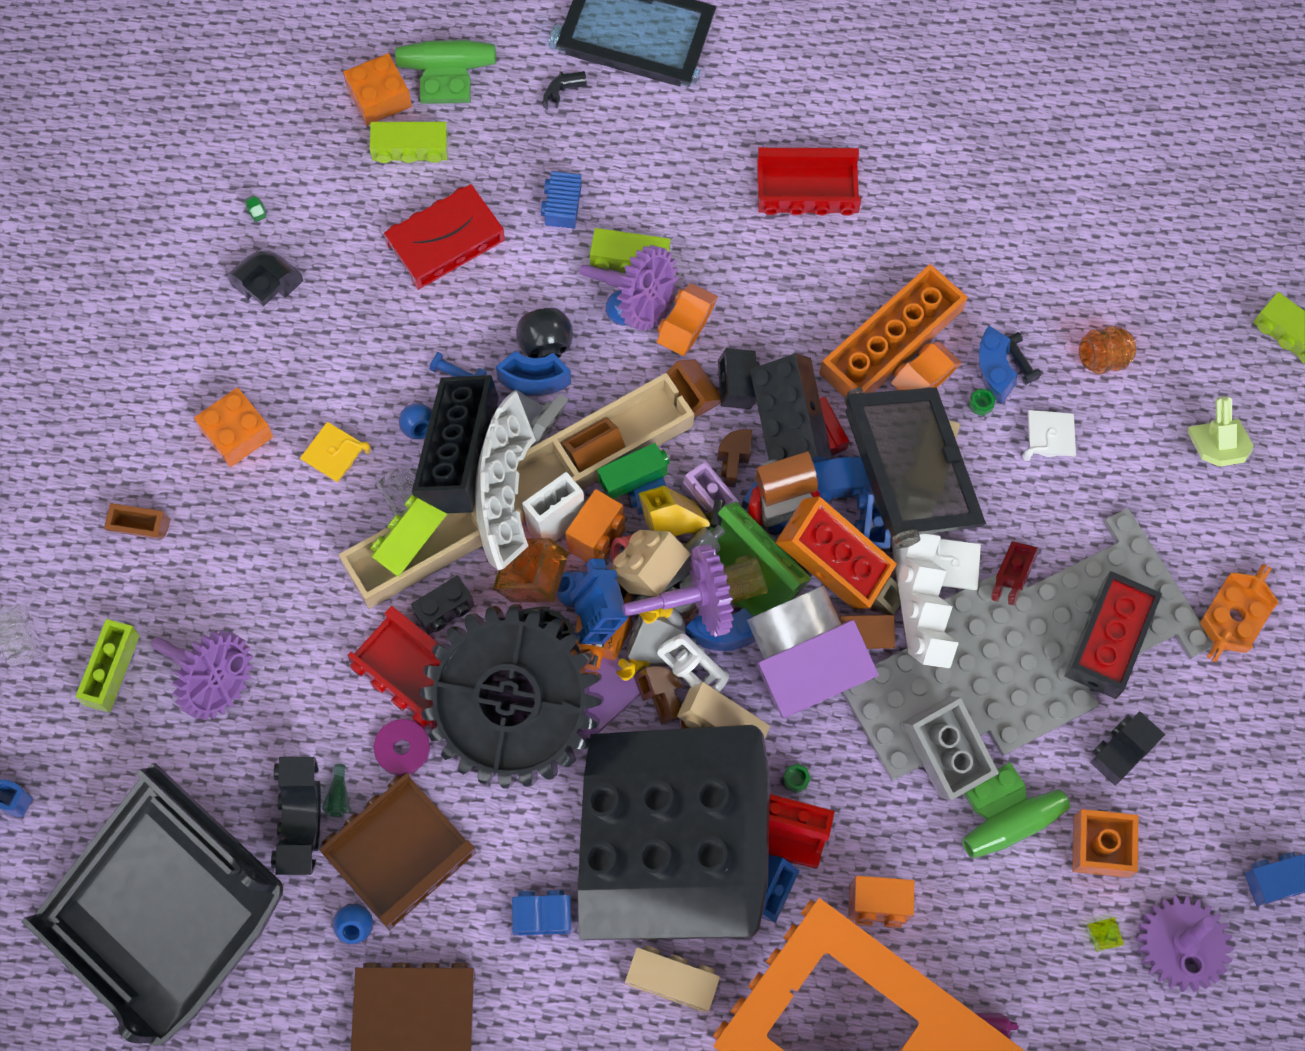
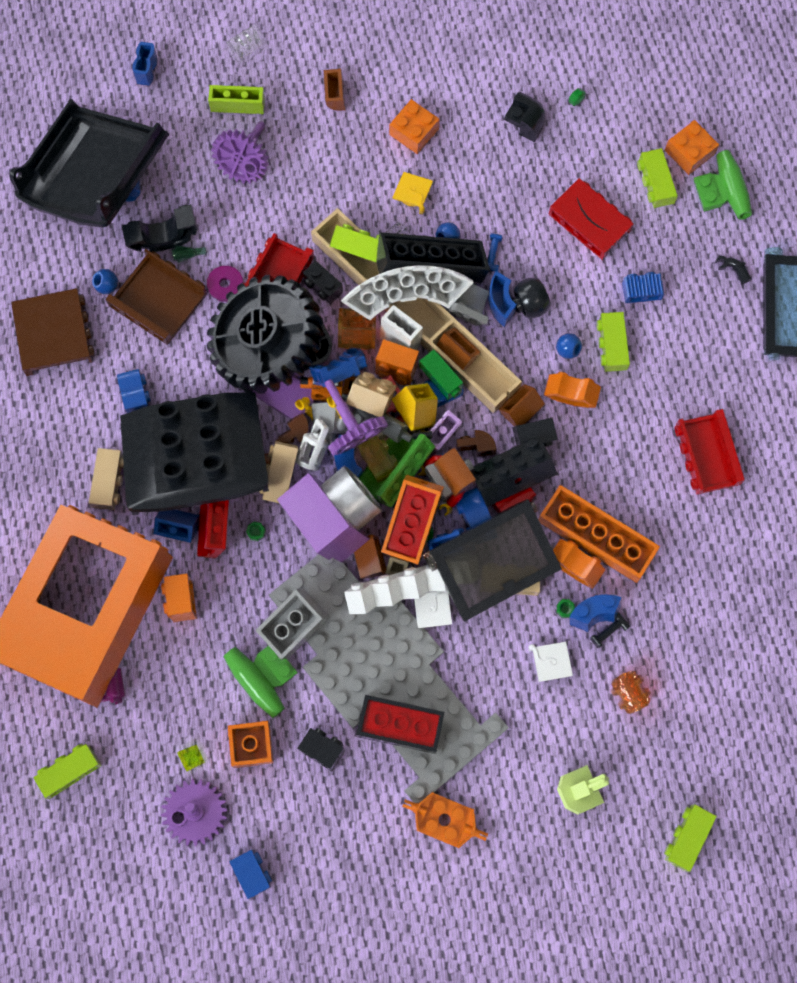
camera: 80 degrees right, 5 degrees up
medium lavender gear [580,245,679,331] -> none
dark red hinge [991,541,1038,606] -> none

